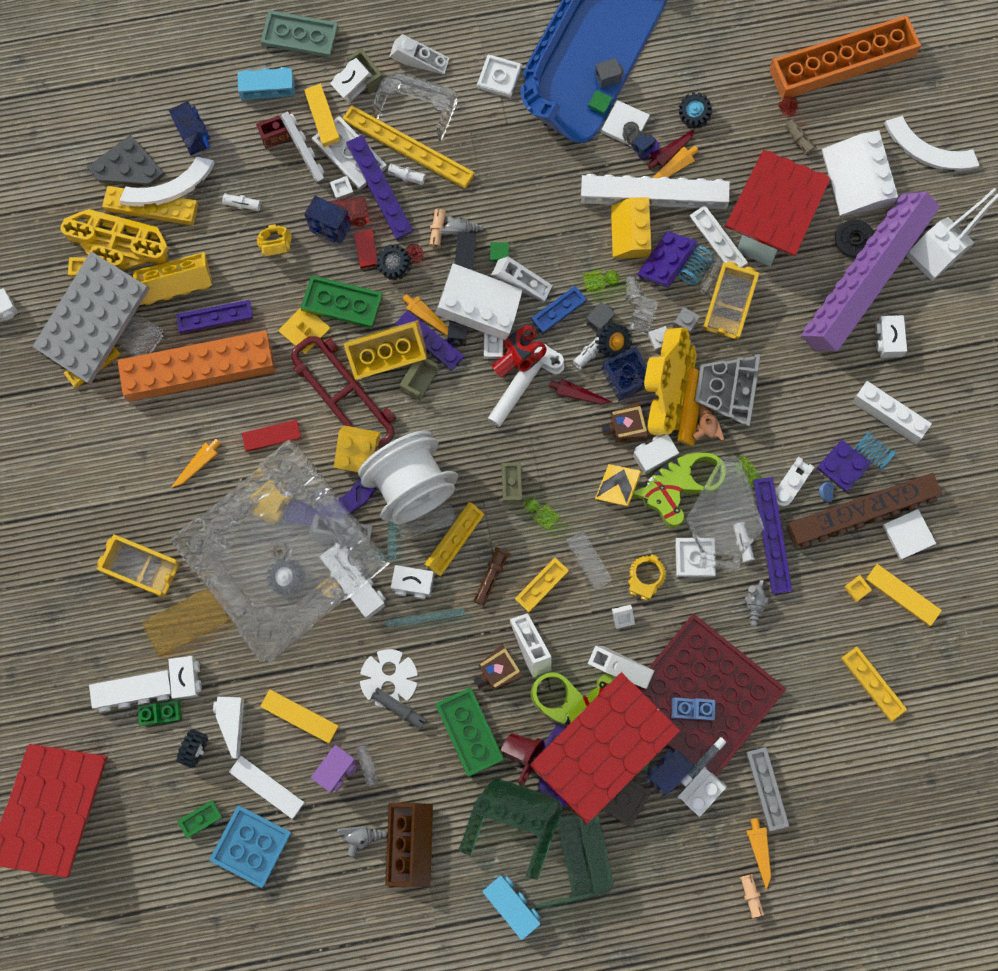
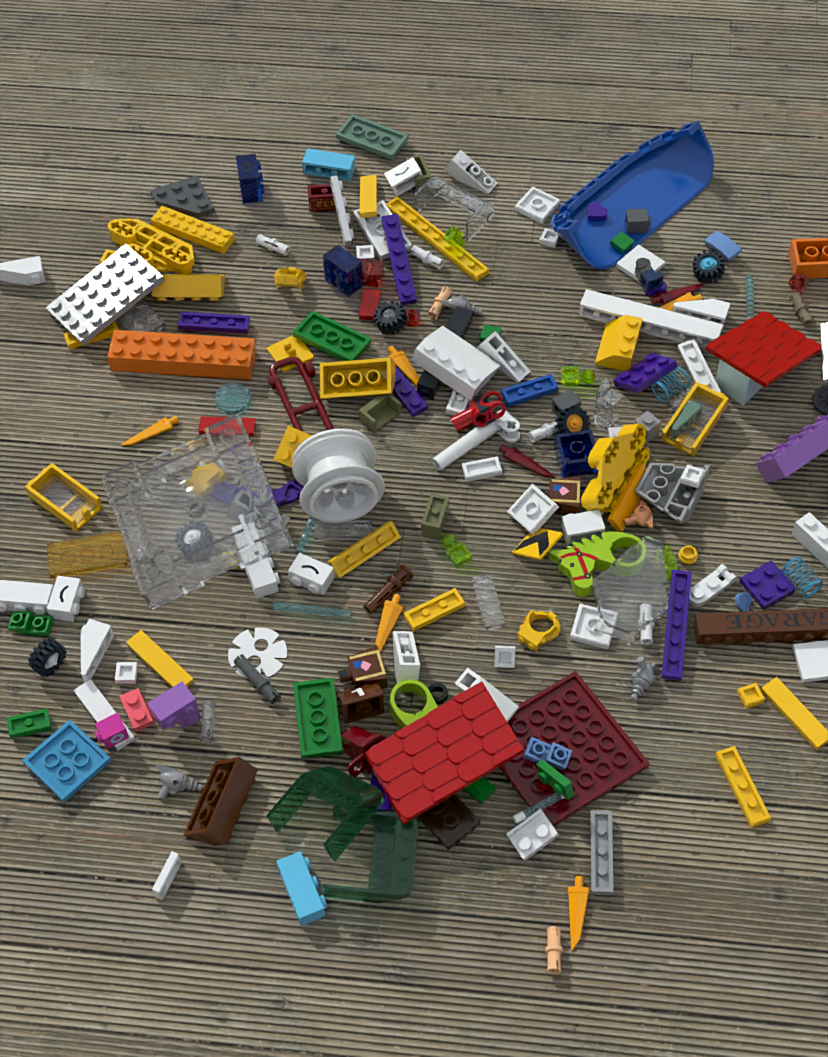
camera: 15 degrees right, 20 degrees down
white tile [119,157,214,207] -> none
clear blue brick [646,749,695,797] -> none
none -> dark pink brick [94,712,129,749]
none -> white plate [115,662,138,684]
none -> coral plate [119,688,154,732]
none -> white tile [152,851,182,900]
none -> clear light blue tile [214,383,251,415]
none -> reddish brown slope [338,683,385,724]
none -> light orange bar [375,594,404,652]
none -> black piece [428,683,448,704]
none -> clear neon green plate [443,225,466,247]
none -> white tile [462,456,502,482]
none -> white tile [507,484,559,535]
none -> green plate [536,759,574,800]
none -> white tile [539,228,560,248]
none -> dark purple tile [588,202,608,220]
none -> sand green slope [671,400,702,439]
none -> white slope [672,299,730,330]
none -> yellow plate [678,546,698,564]
none -> white tile [680,465,705,488]
none -> medium blue slope [704,231,742,261]
none -> clear light blue bar [746,274,754,320]

